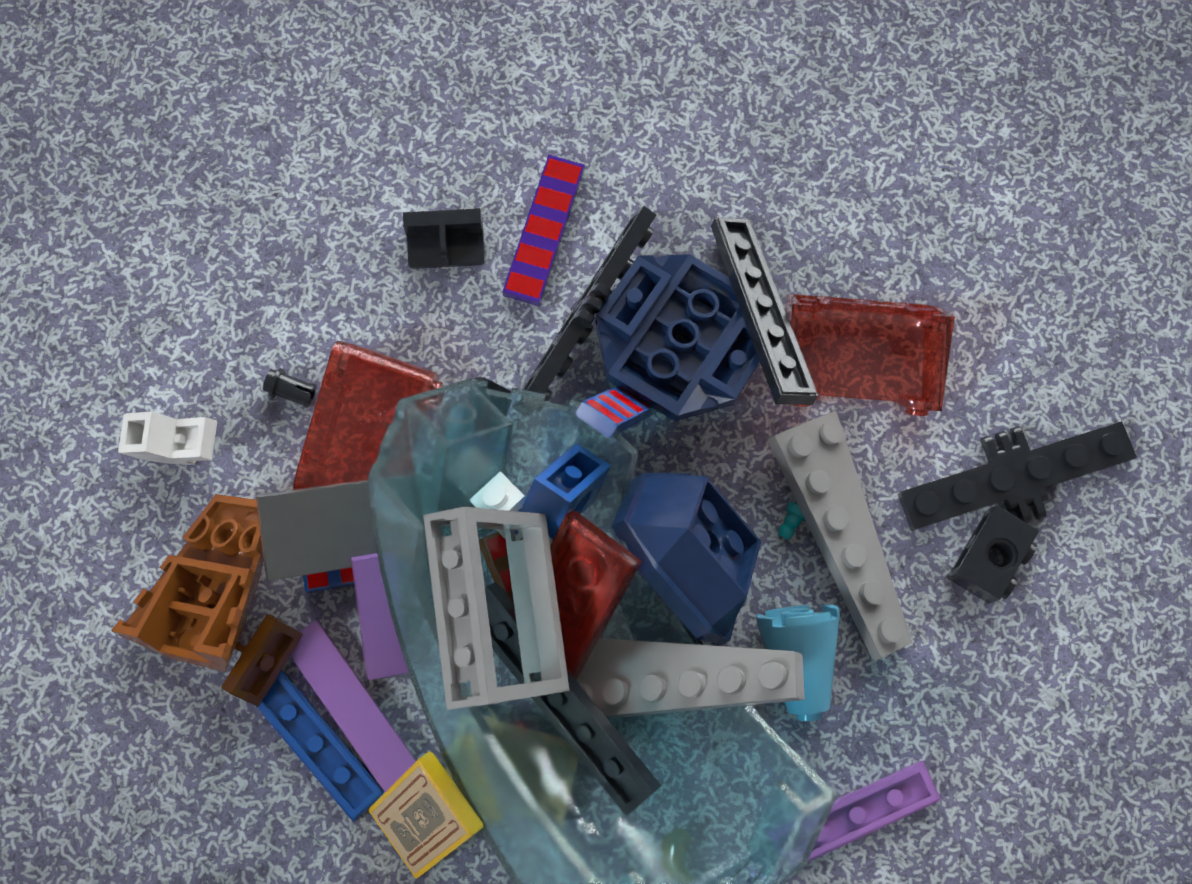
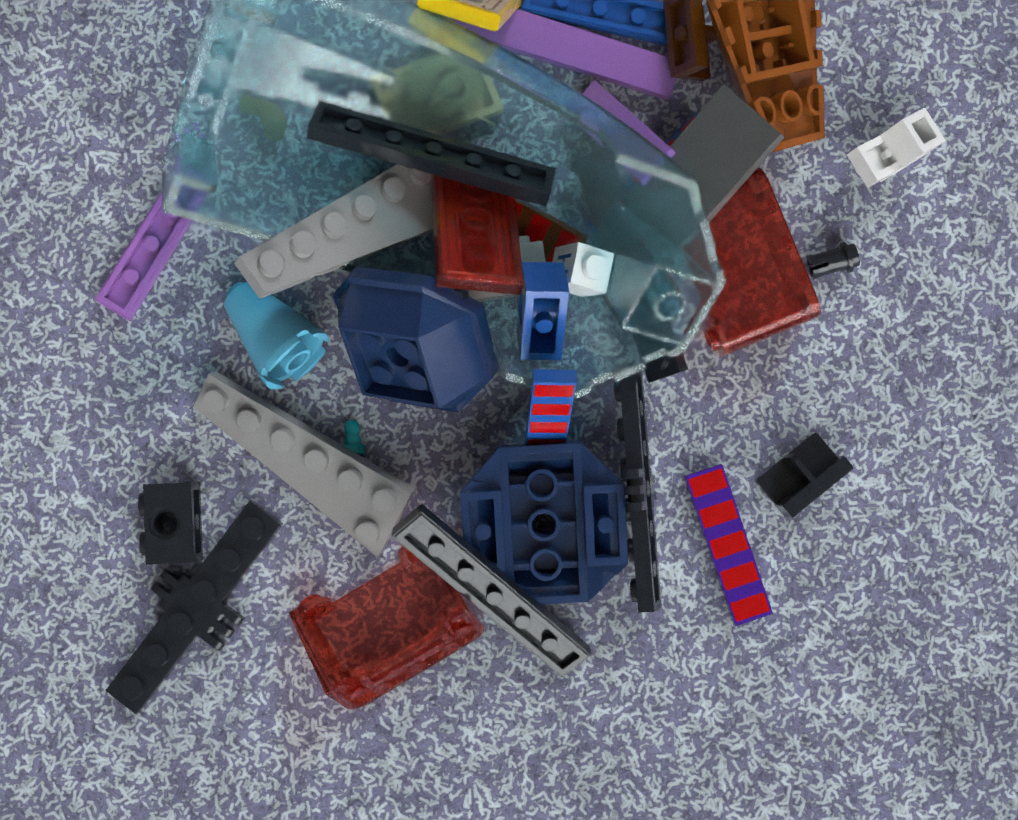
camera: 145 degrees right, 10 degrees up
light grey window [423,507,570,710] -> none

